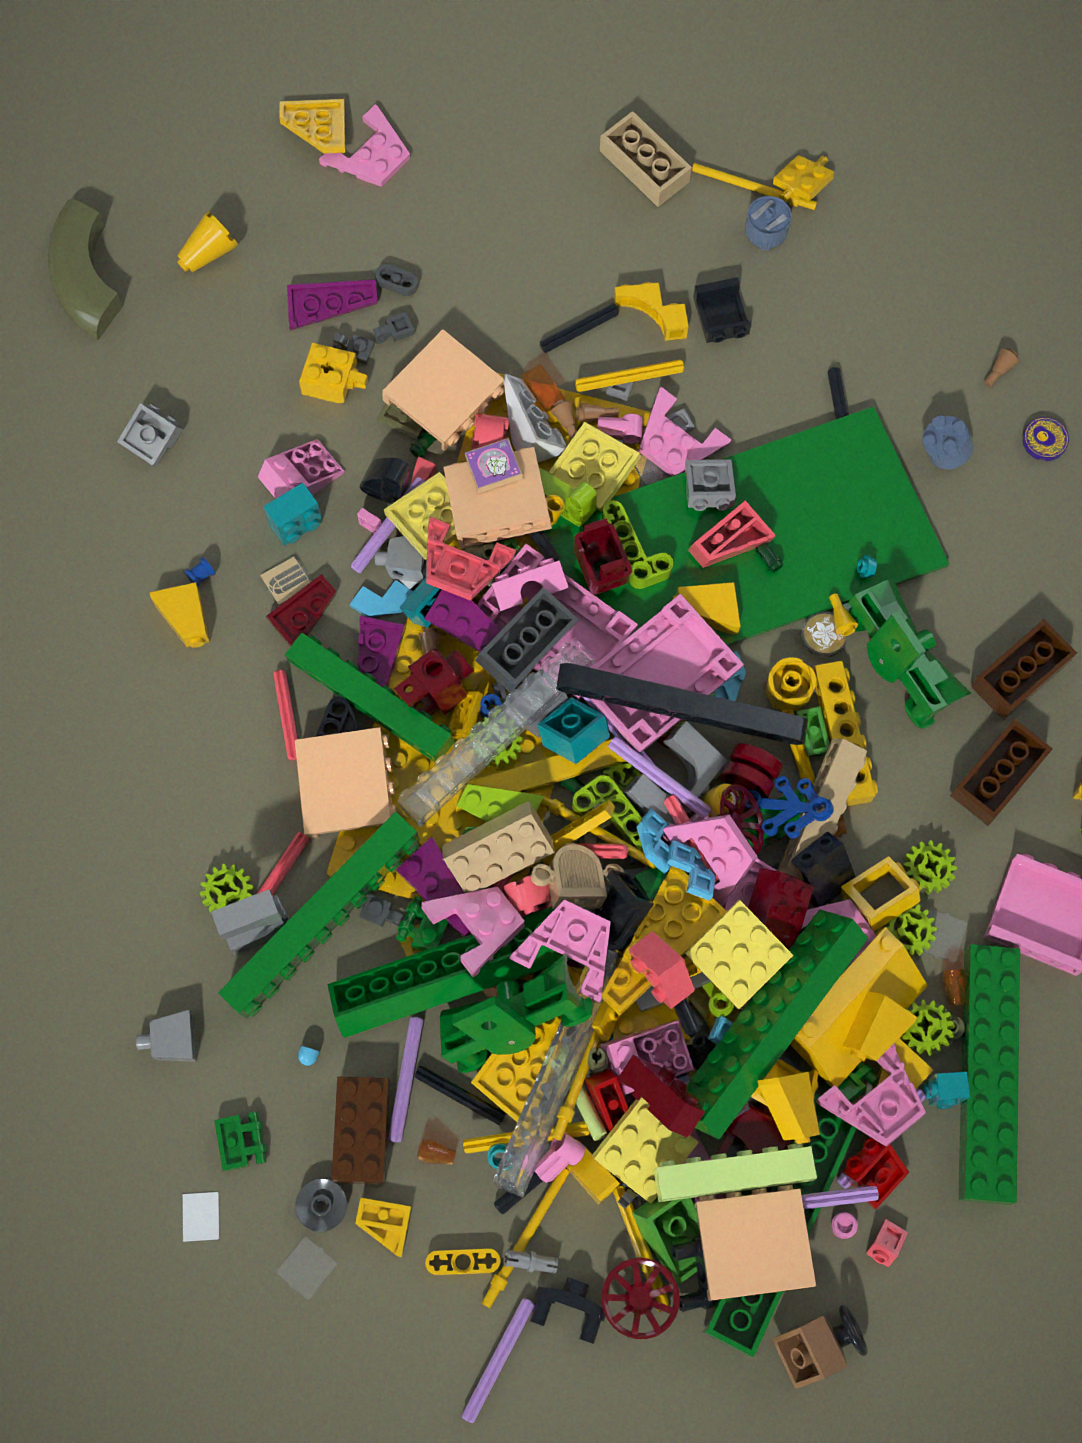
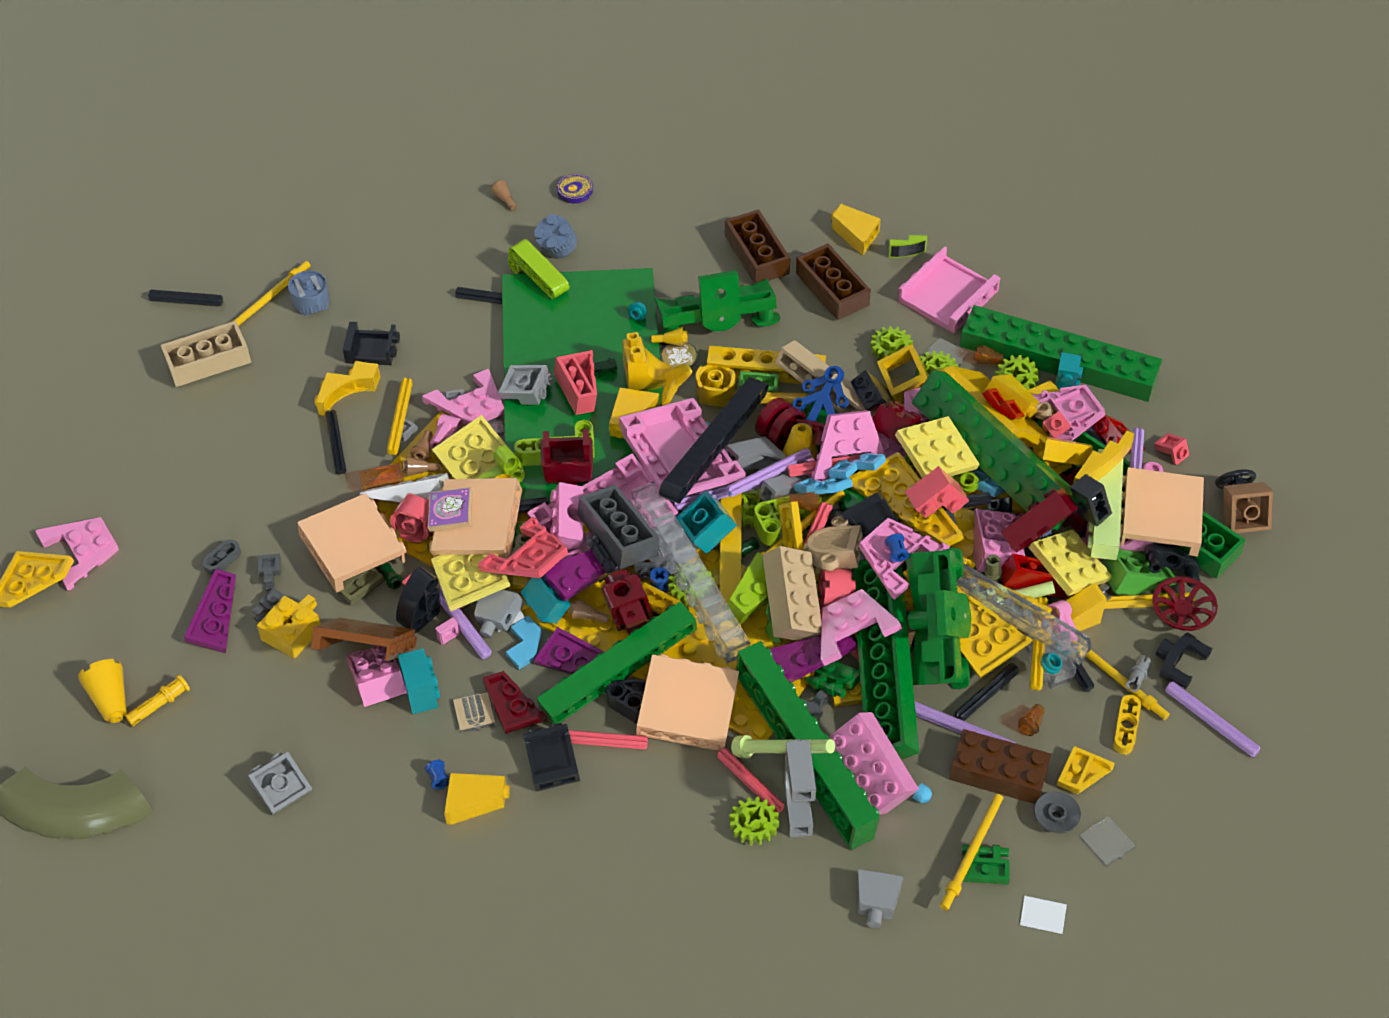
camera: 70 degrees left, 20 degrees down
yellow plate [773,155,834,202] -> none
none -> yellow pin [125,674,190,727]
none -> black axle [148,289,223,306]
none -> dark orange panel [311,617,417,661]
none -> lime beam [508,239,569,299]
none -> black panel [523,723,580,792]
none -> black axle [587,536,617,574]
none -> yellow hips [622,332,692,406]
none -> yellowish green piece [731,735,835,758]
none -> clear orange cone [789,491,821,512]
none -> bright pink brick [829,712,919,815]
none -> blue bush [885,533,909,562]
none -> yellow bar [940,794,1004,911]
none -> red slope [982,388,1025,420]
none -> tan plate [1035,402,1053,420]
none -> coral bracket [1042,411,1071,438]
none -> black brick [1070,474,1112,526]
none -> yellow slope [1074,431,1134,483]

